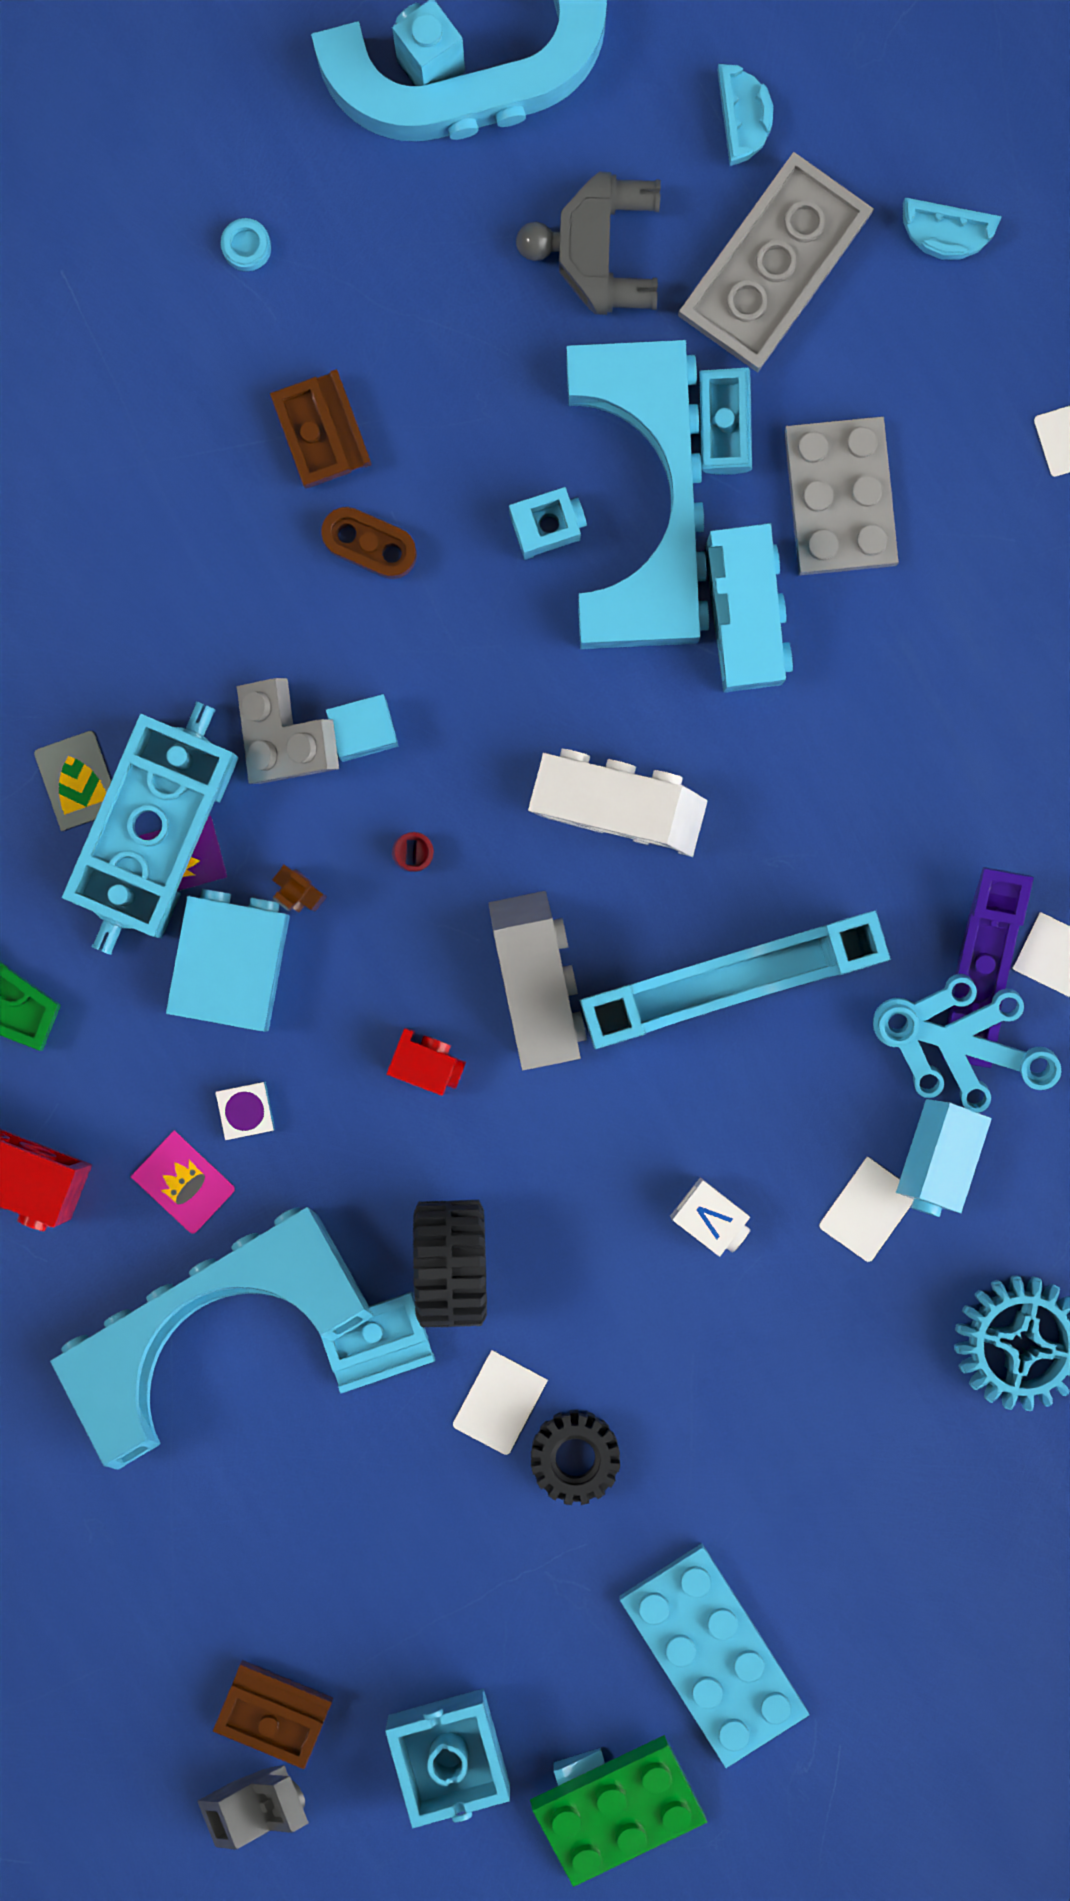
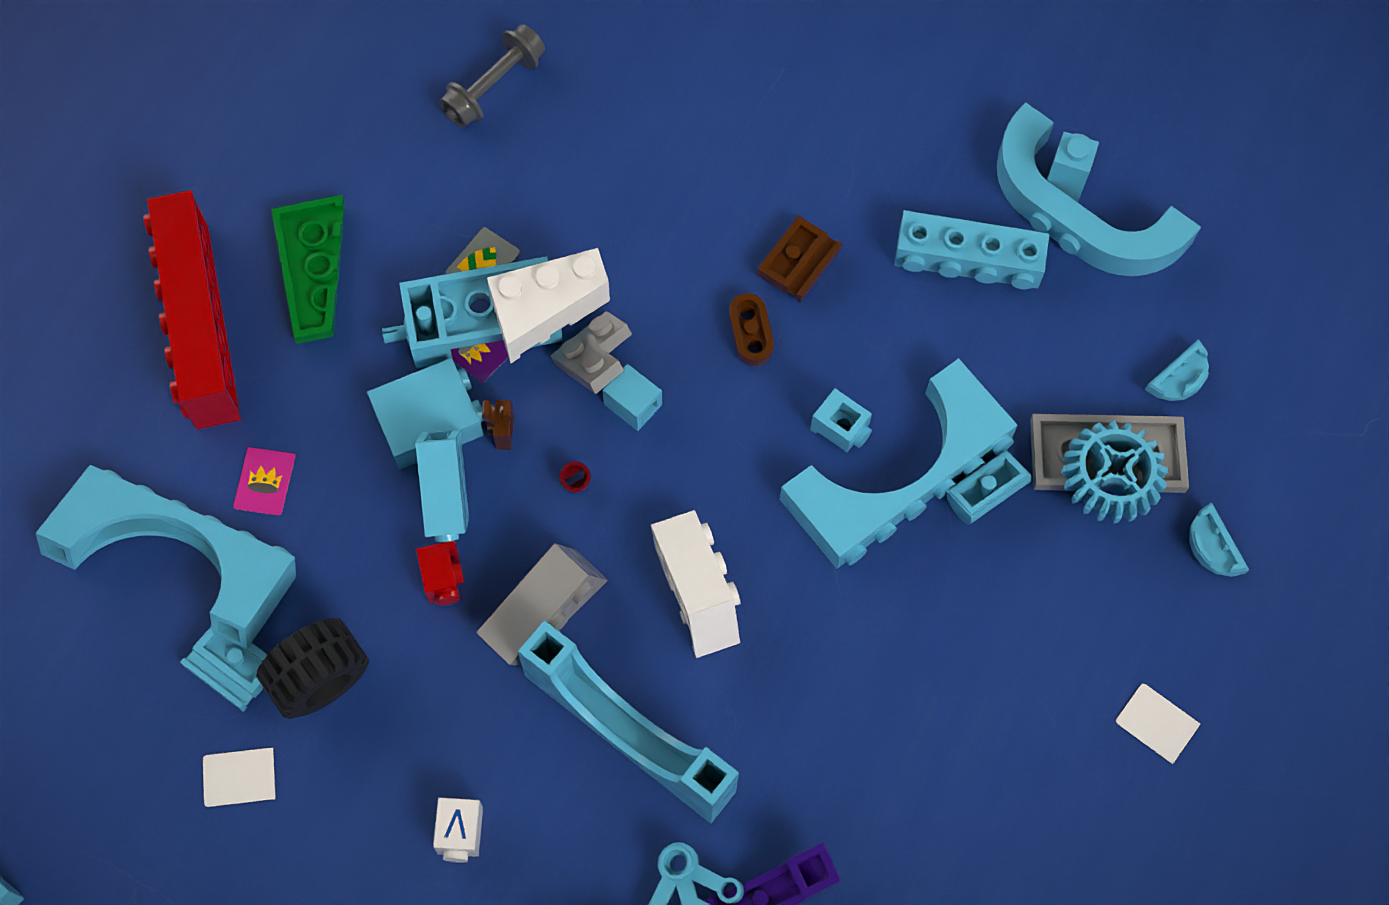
camera: 50 degrees right, 20 degrees down
tile [216,1082,275,1140] -> none
medium azure tile [221,218,271,272] -> none
dark grey connector [516,171,661,315] -> none
black tyre [531,1410,620,1505] -> none
medium azure wedge [705,523,793,693] -> none
light grey plate [784,416,899,576] -> none
none -> medium azure brick [415,429,469,542]
none -> white wedge [487,248,610,363]
none -> medium azure brick [894,210,1049,289]
none -> medium azure gear [1061,420,1168,524]

